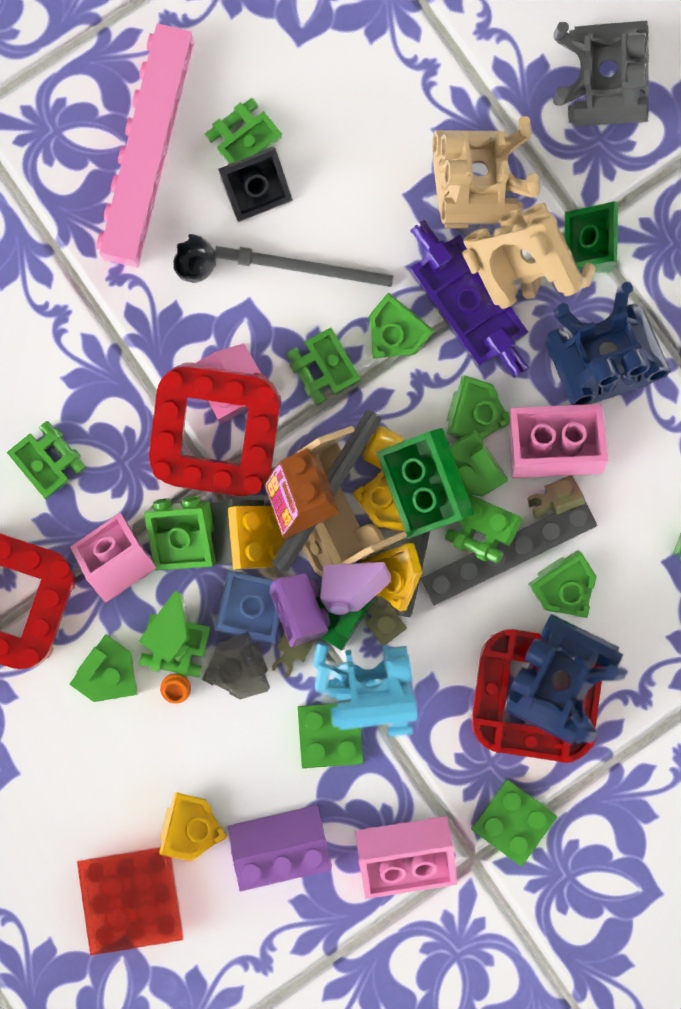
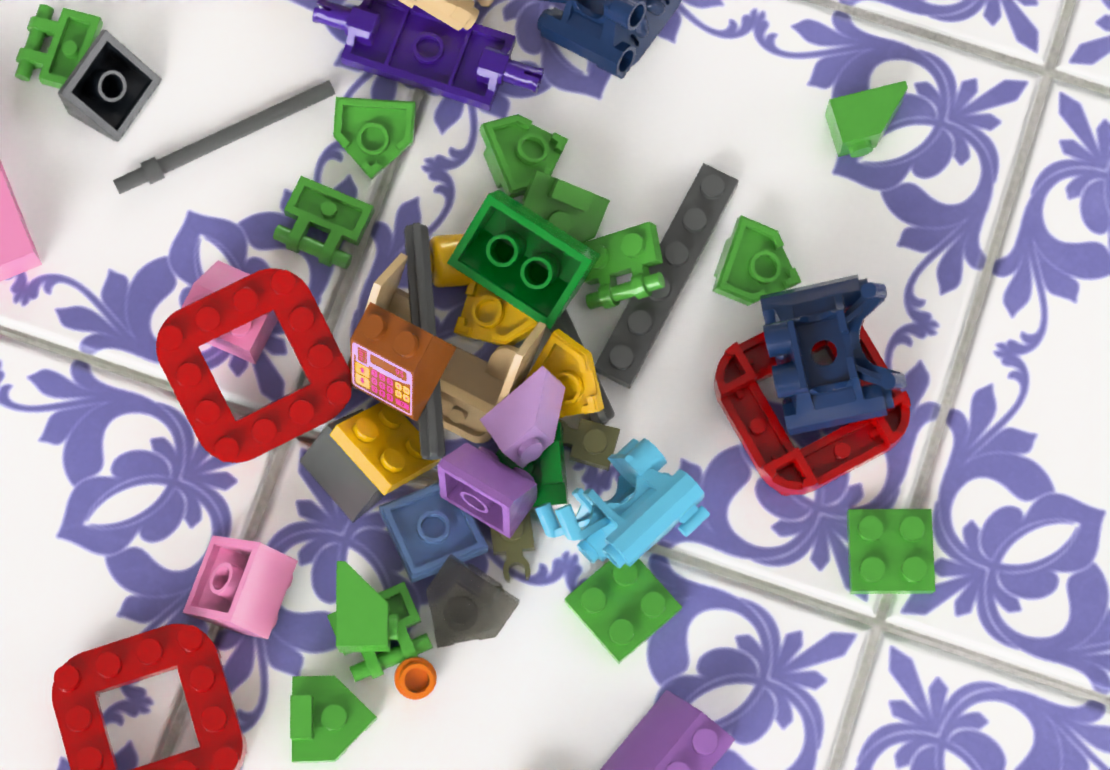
camera: 35 degrees left, 10 degrees down
bright green plate [6,421,86,500] -> none
bright green plate [144,496,216,571] -> none
black hair [173,234,216,283] -> none
bright pink slope [355,816,457,899] -> none
bright pink slope [509,404,608,478] -> none
olive plate [527,476,585,518] -> none

